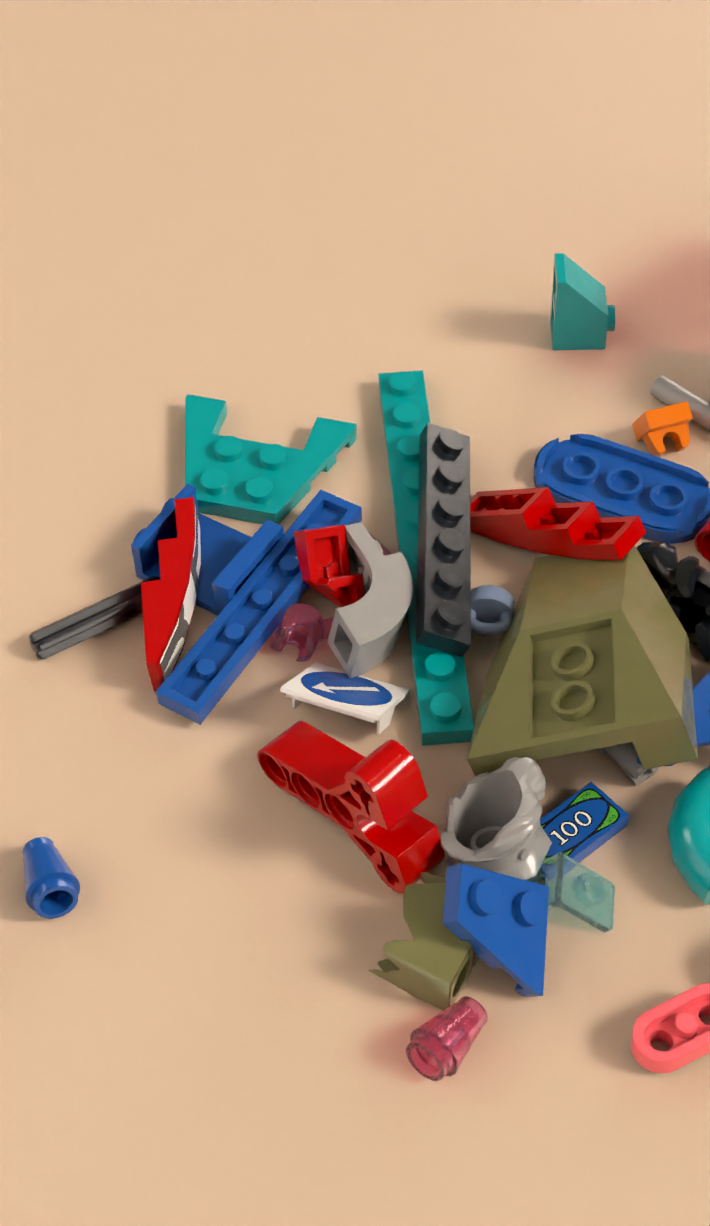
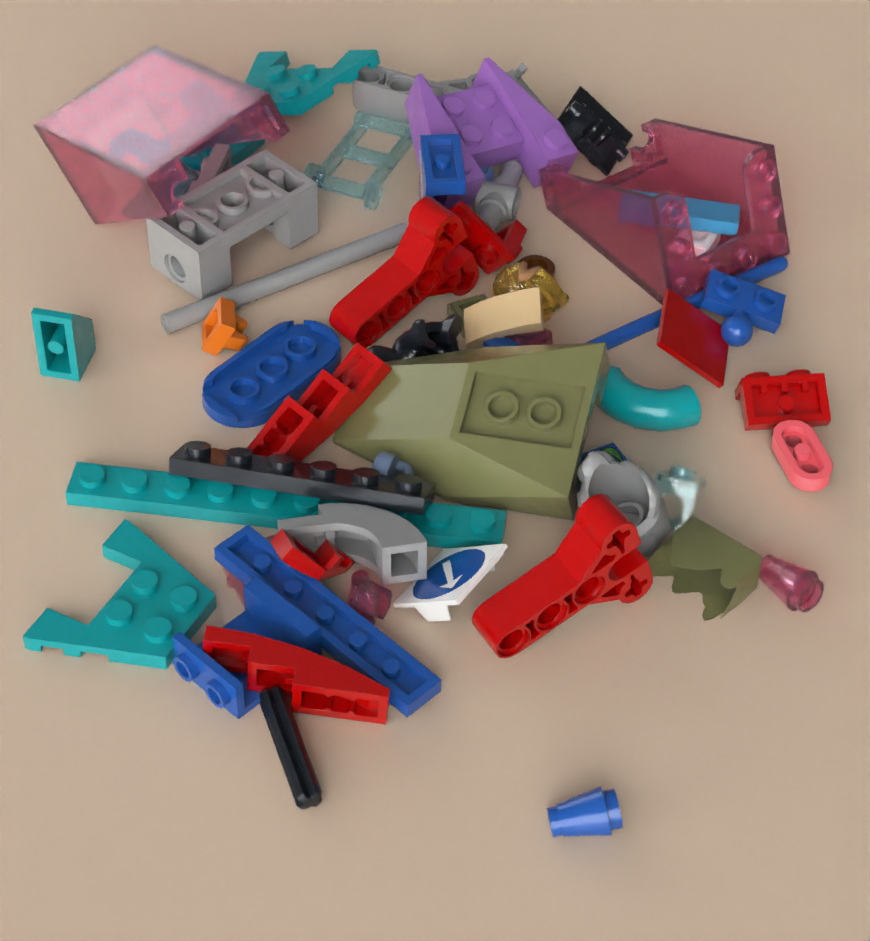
camera: 80 degrees left, 5 degrees down
blue wing [443,864,549,997] -> none

